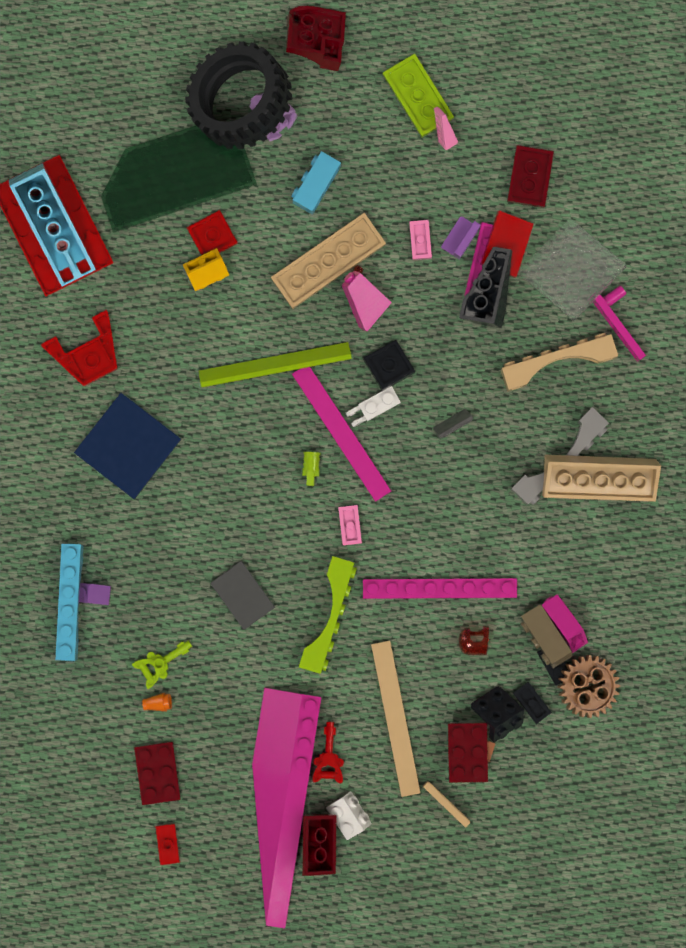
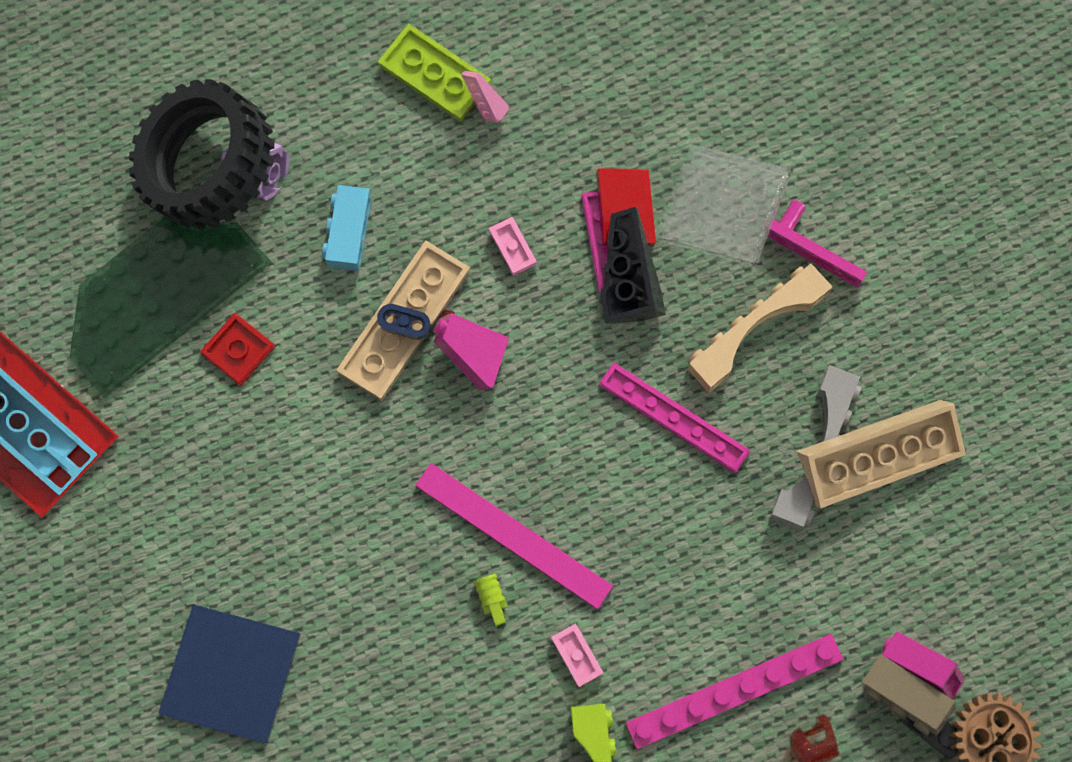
camera: 20 degrees left, 10 degrees down
red wing [41,310,118,387] -> none
yellow brick [182,248,229,291] -> none
lime tile [199,342,352,387] -> none
dark red slope [286,6,346,71] -> none
white hinge [346,386,401,427] -> none
black plate [363,340,415,391] -> none
flat silver slope [433,409,473,439] -> none
medium lavender panel [441,216,481,260] -> none
dark red plate [507,145,554,208] -> none
none -> dark blue plate [377,304,431,340]
none -> dark pink tile [599,362,751,474]

